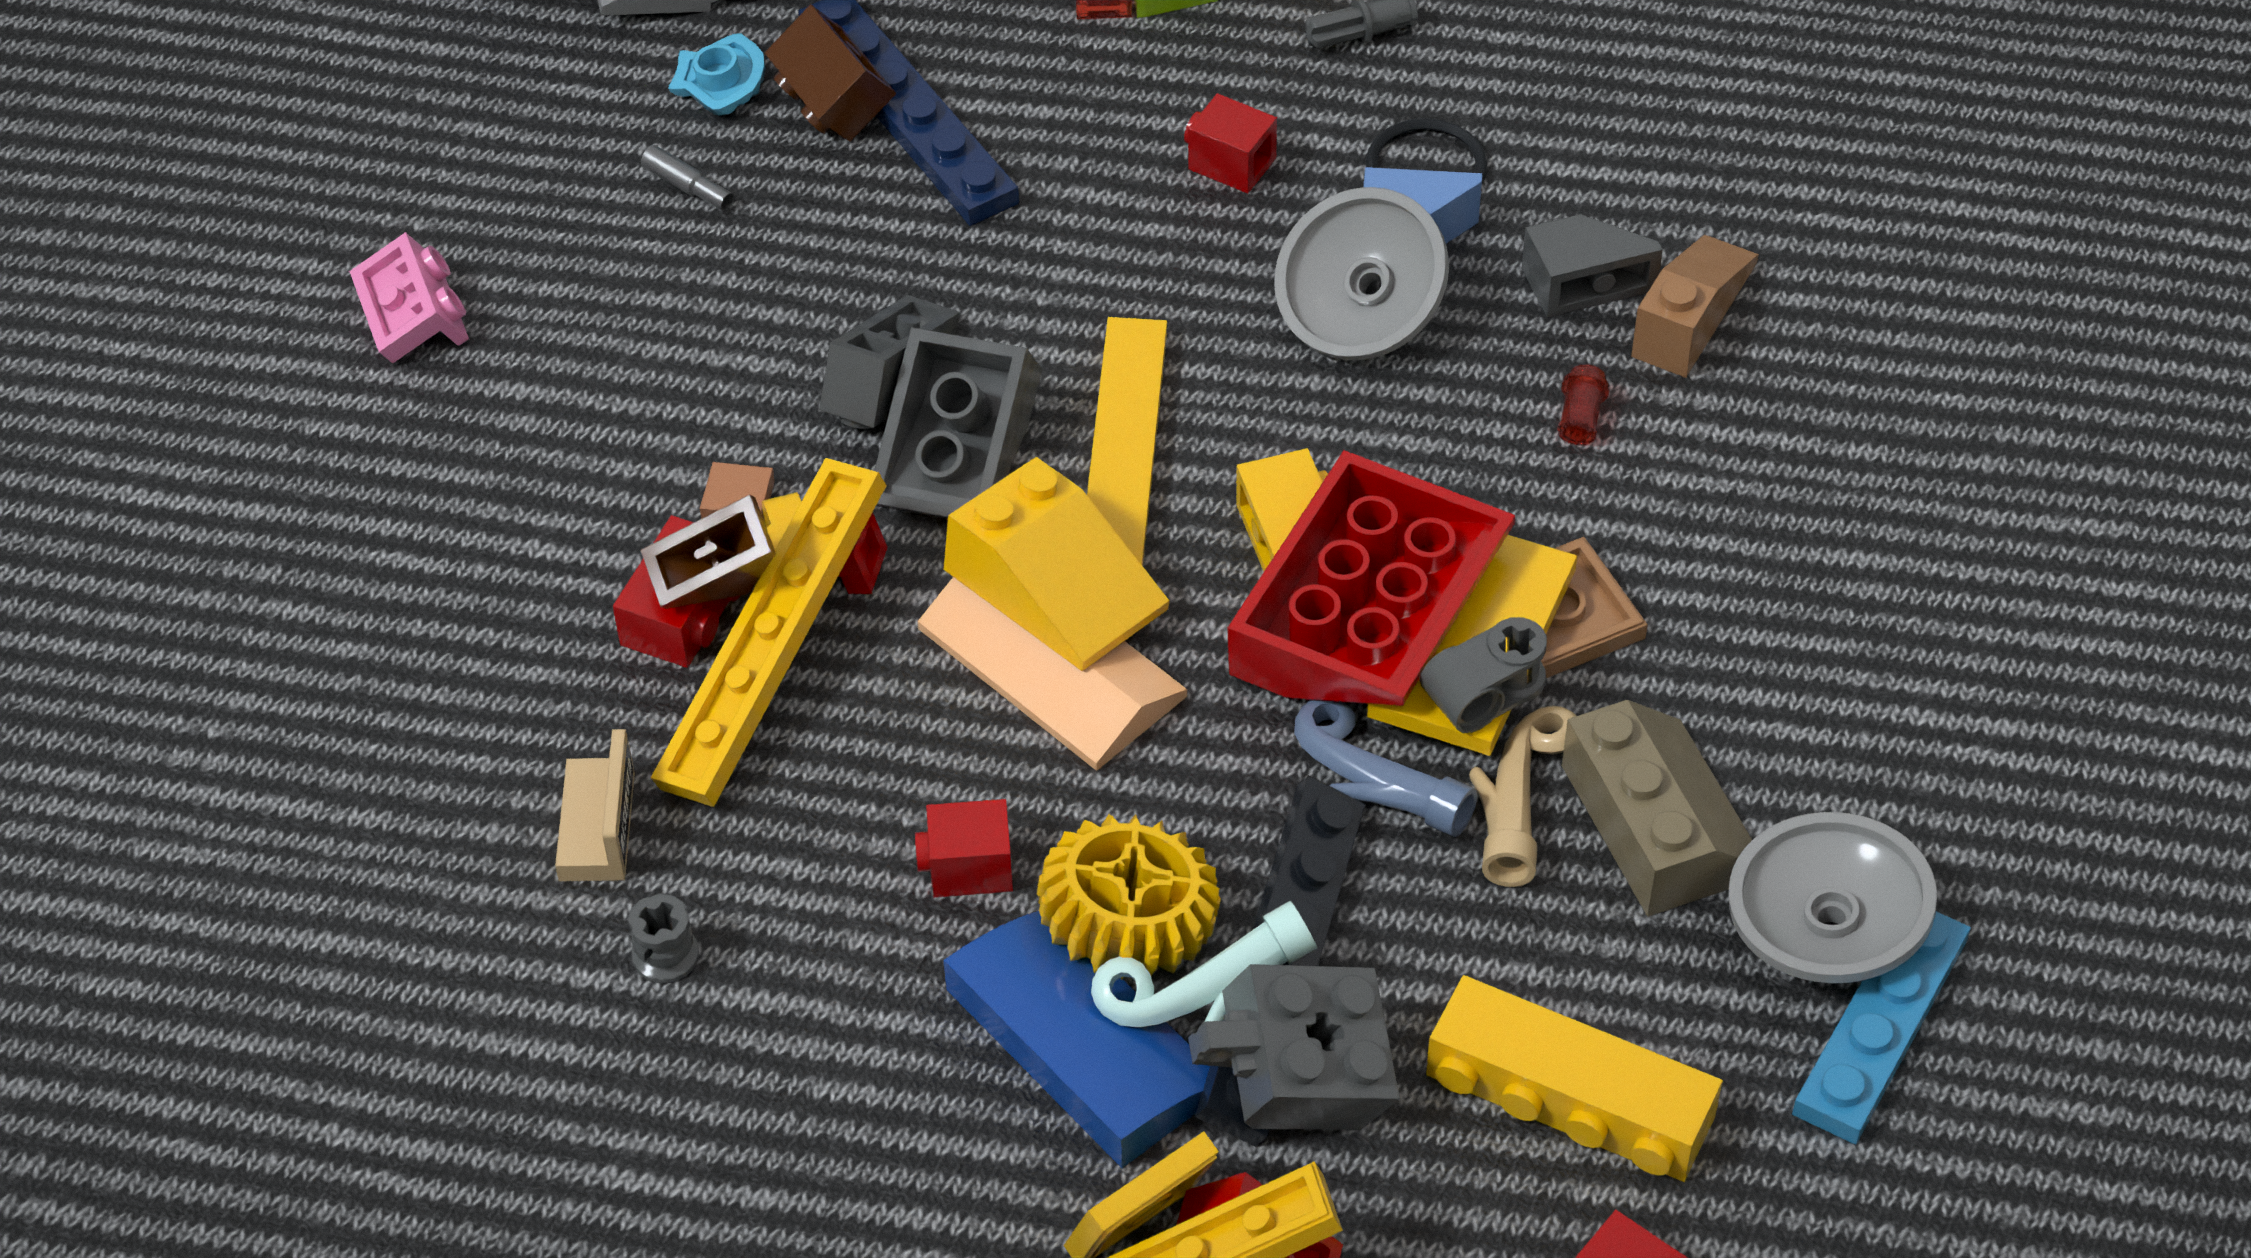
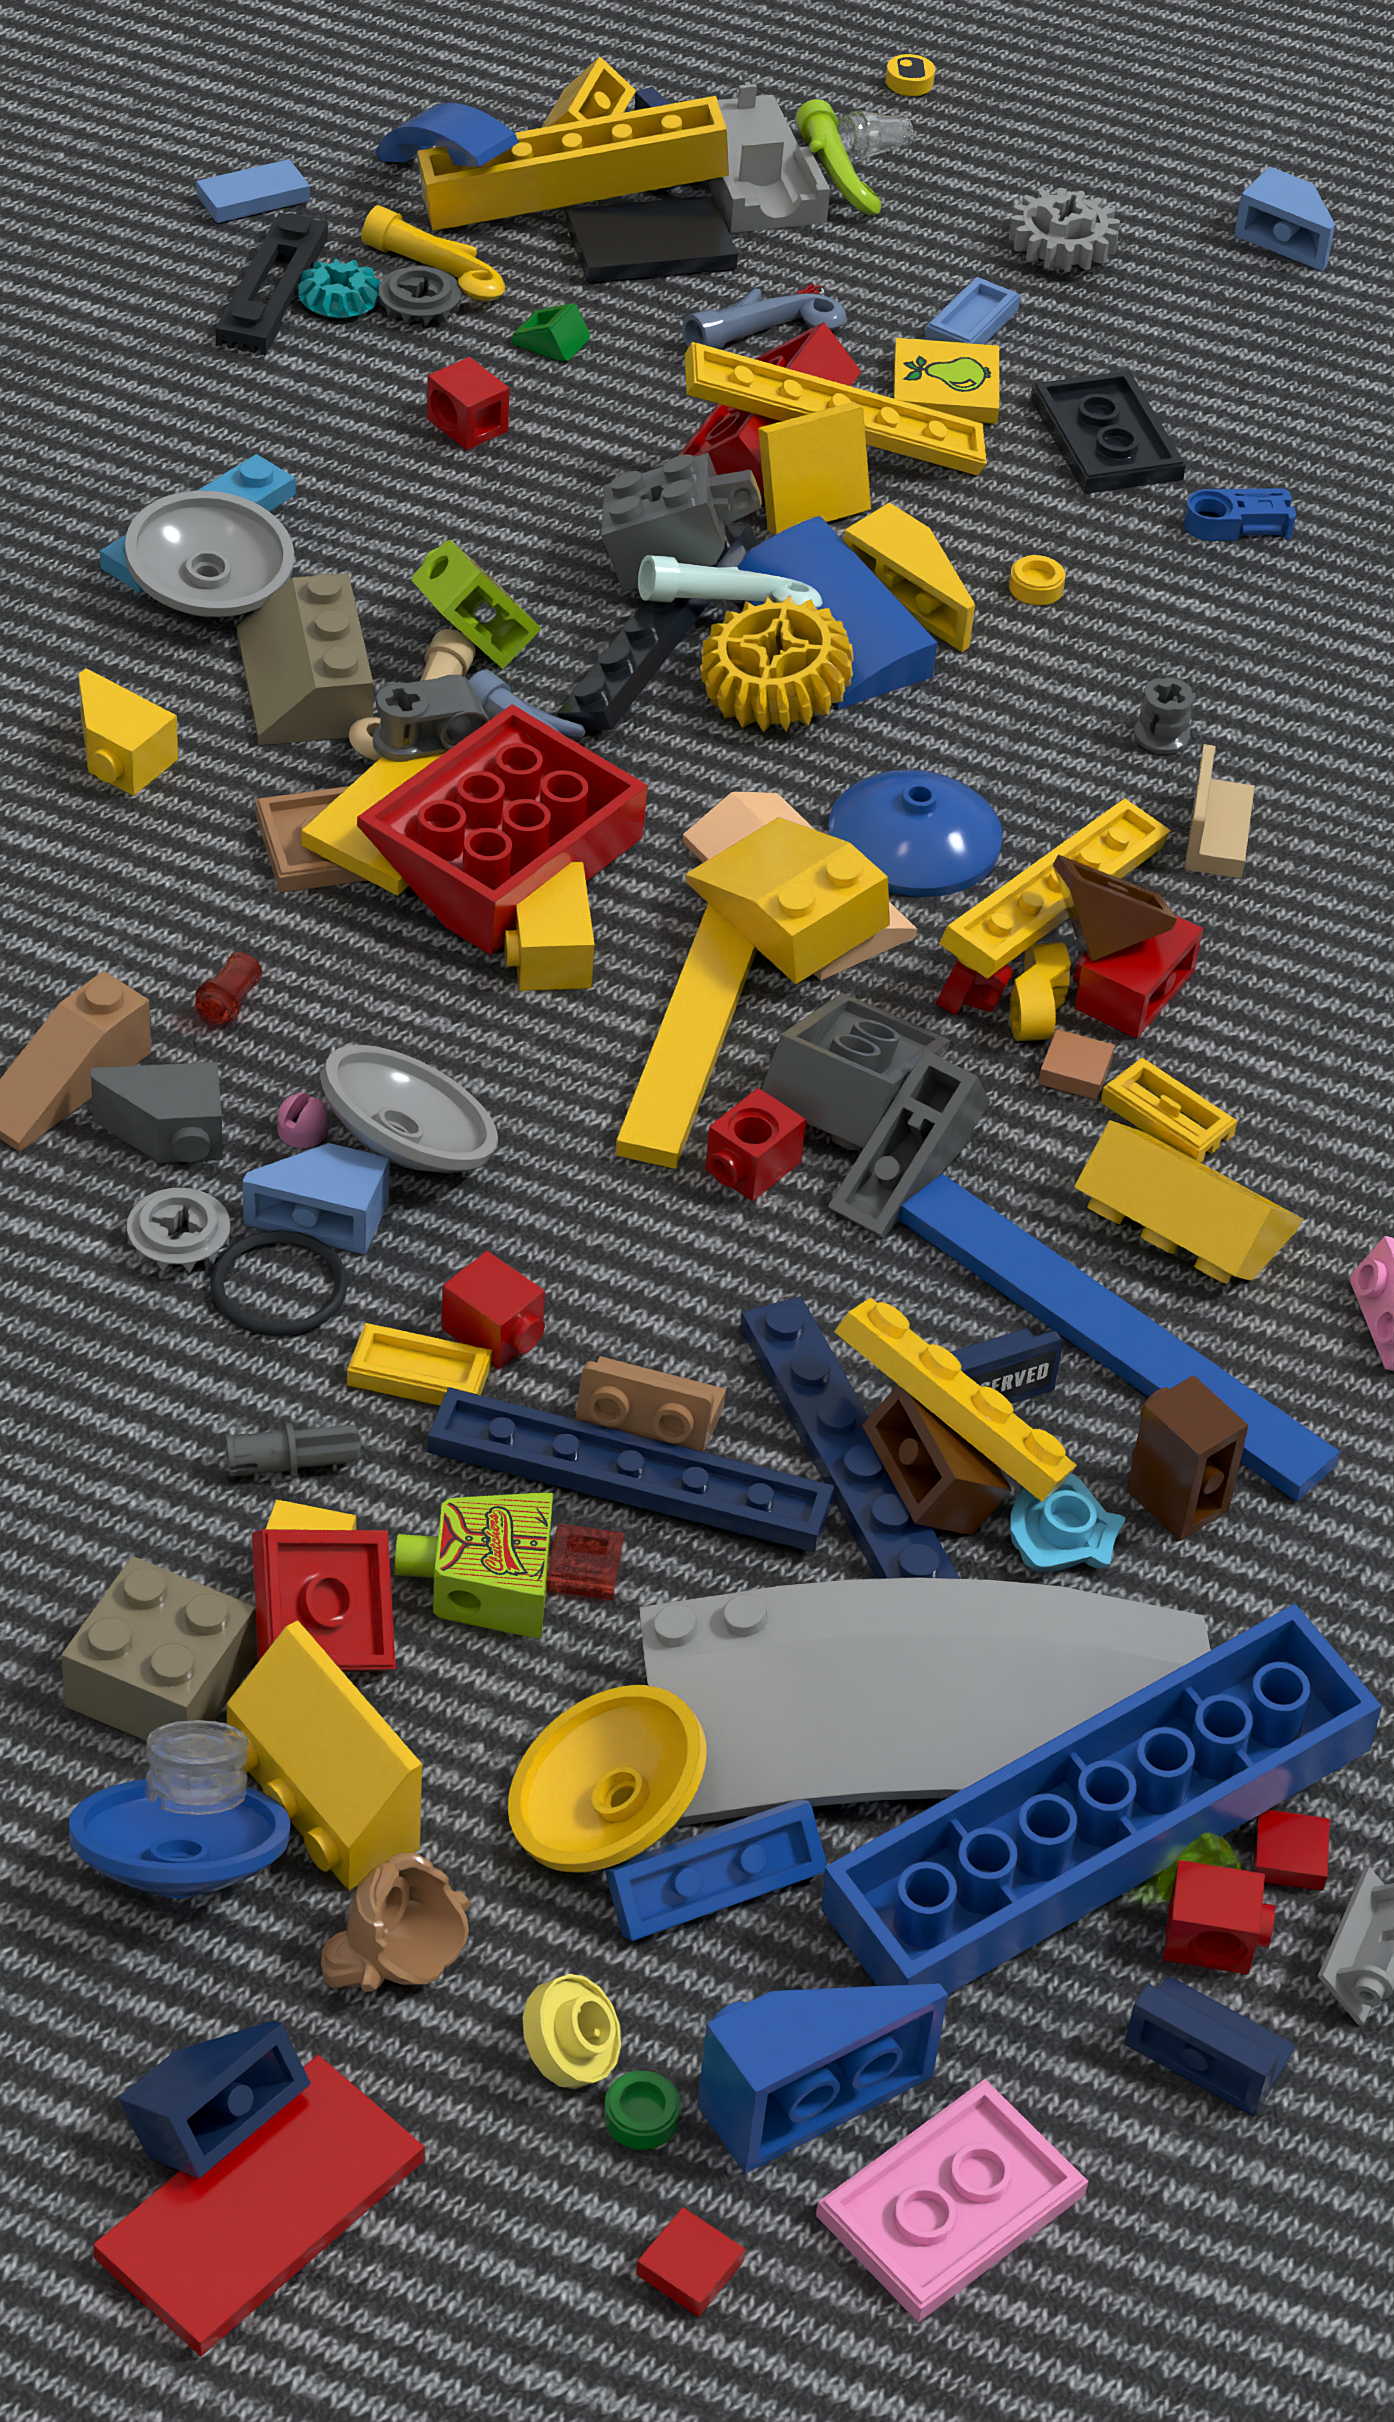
camera: 175 degrees left, 5 degrees down
flat silver pin [641,145,734,211] -> none
red brick [915,799,1013,898] -> none
yellow brick [1426,975,1723,1182] -> none
none -> yellow slope [79,668,178,796]
none -> light grey gear [127,1188,230,1273]
none -> bright pink hinge [277,1092,328,1148]
none -> yellow tile [347,1323,492,1406]
none -> lime torso [411,540,542,669]
none -> dark blue plate [427,1387,834,1552]
none -> medium nougat bracket [575,1356,727,1452]
none -> red brick [705,1088,806,1202]
none -> blue dish [828,769,1002,897]
none -> yellow plate [834,1297,1077,1502]
none -> yellow slope [844,502,975,652]
none -> blue tile [899,1174,1340,1502]
none -> dark blue panel [950,1328,1063,1404]
none -> yellow tile [1009,555,1066,605]
none -> yellow slope [1074,1120,1304,1284]
none -> yellow tile [1101,1058,1237,1163]
none -> reddish brown brick [1126,1375,1249,1541]

